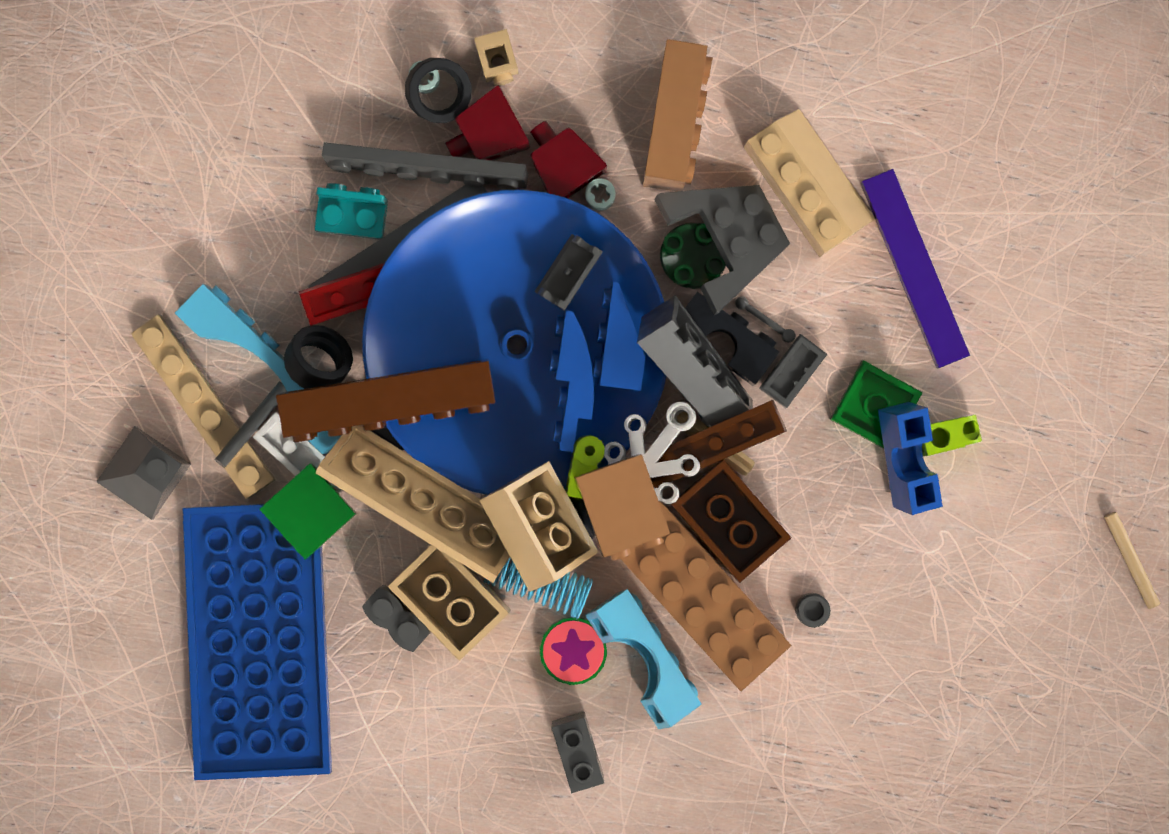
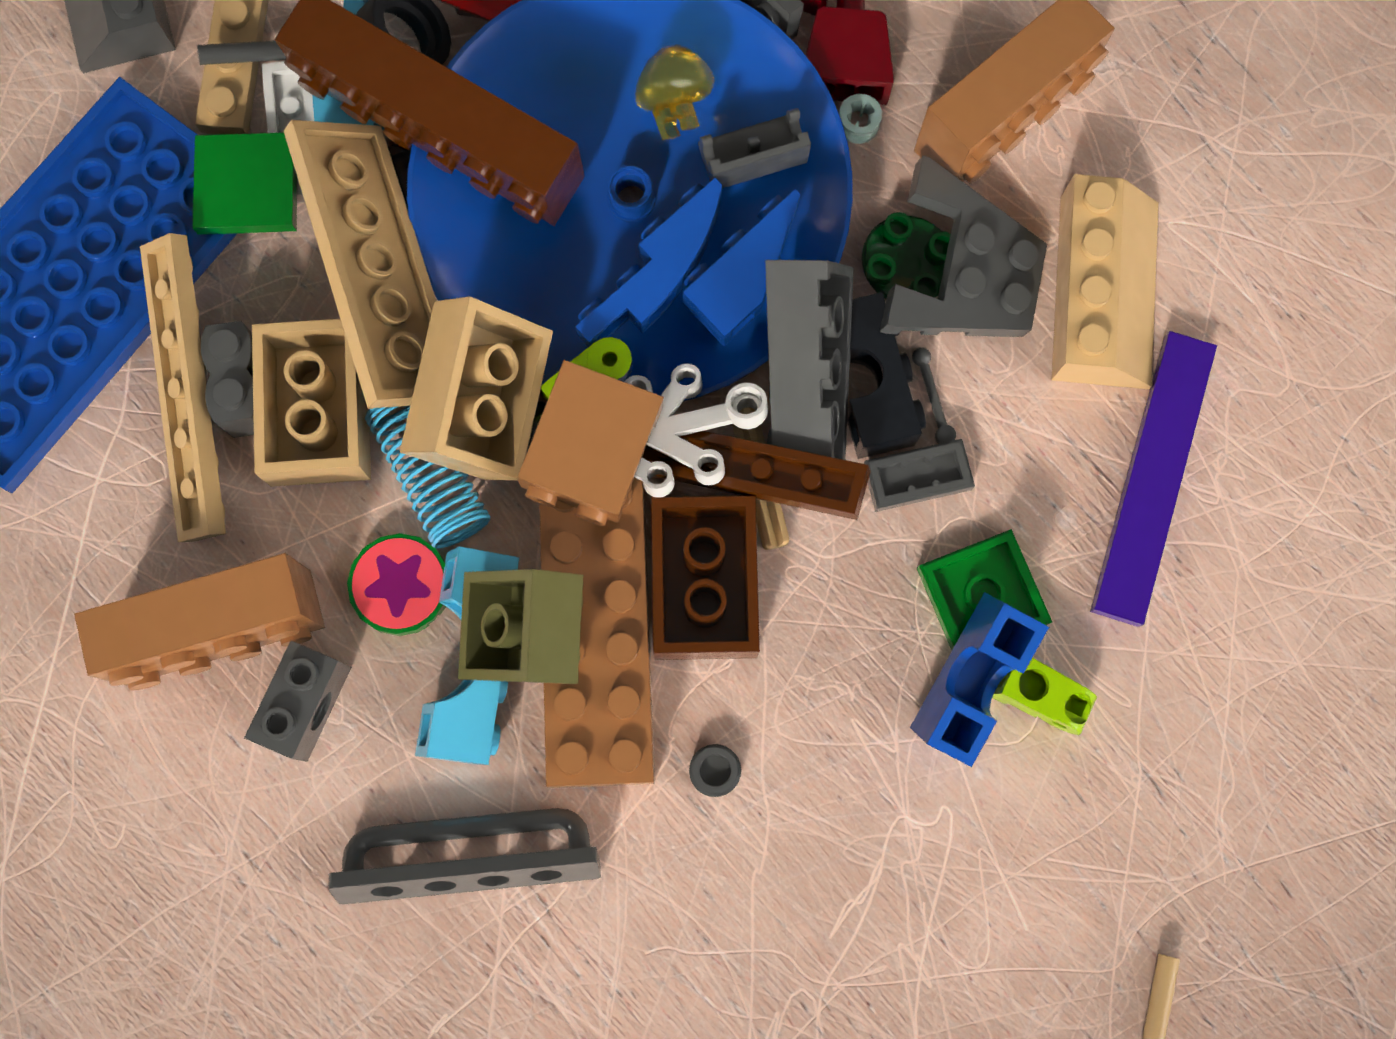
camera: 30 degrees right, 10 degrees down
none -> medium nougat brick [74,553,325,691]
none -> tan plate [140,233,226,543]
none -> dark grey piece [329,808,601,904]
none -> olive brick [458,569,583,684]
none -> clear yellow piece [635,44,715,140]

